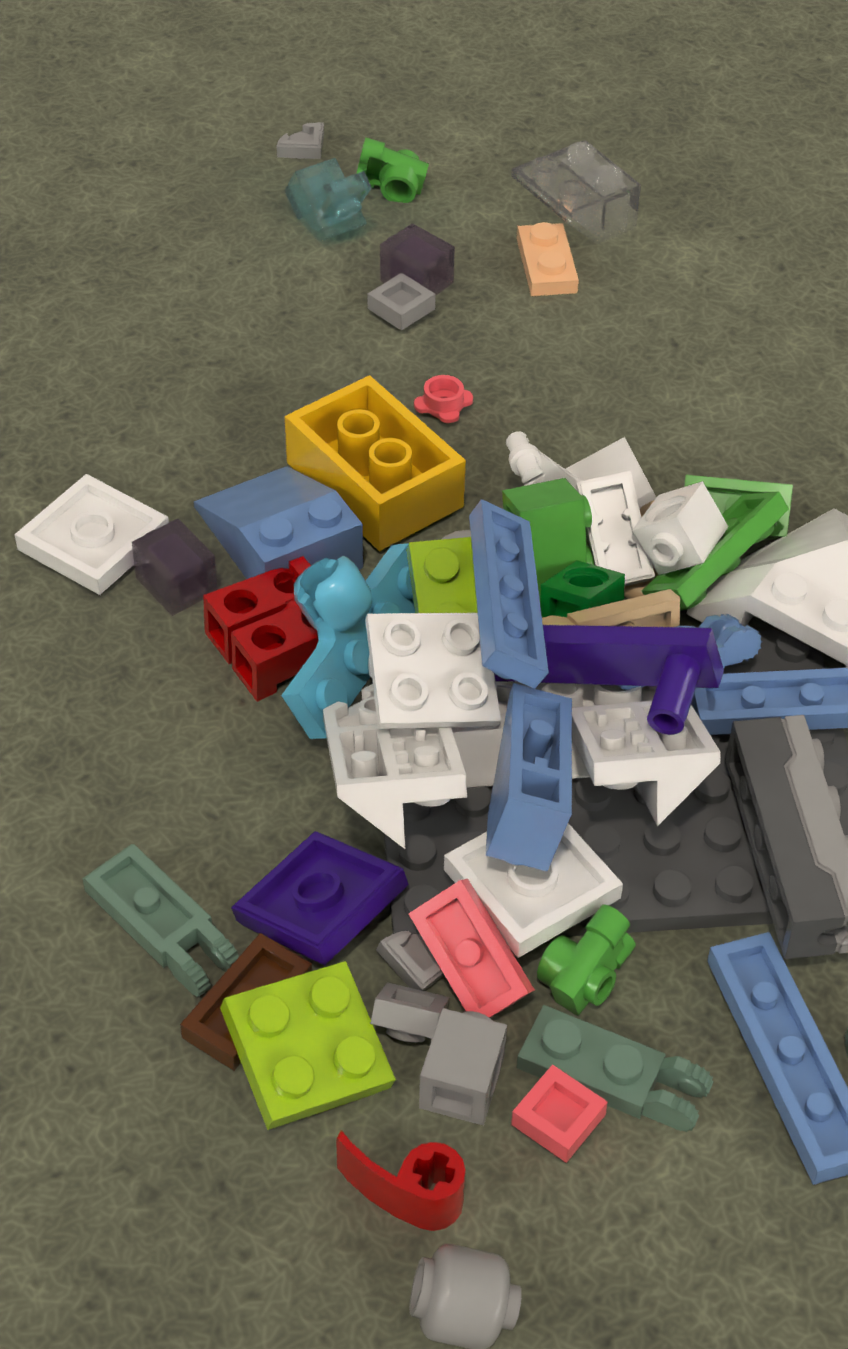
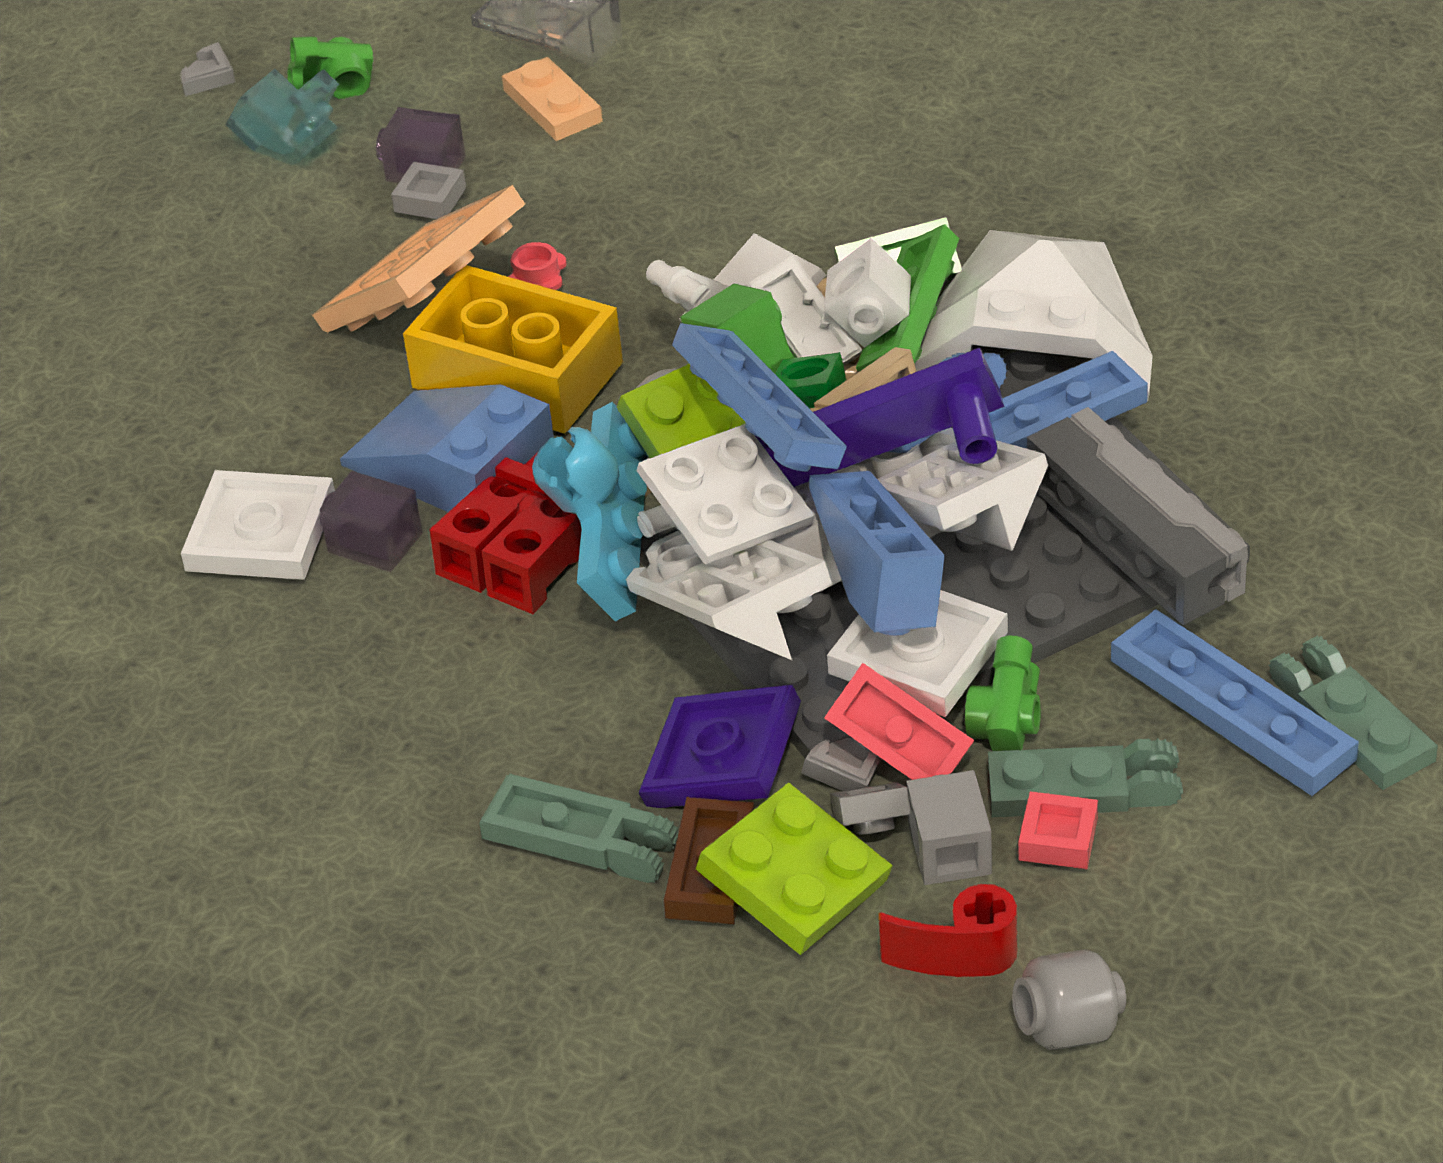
camera: 20 degrees left, 5 degrees down
none -> light nougat plate [312,185,525,333]

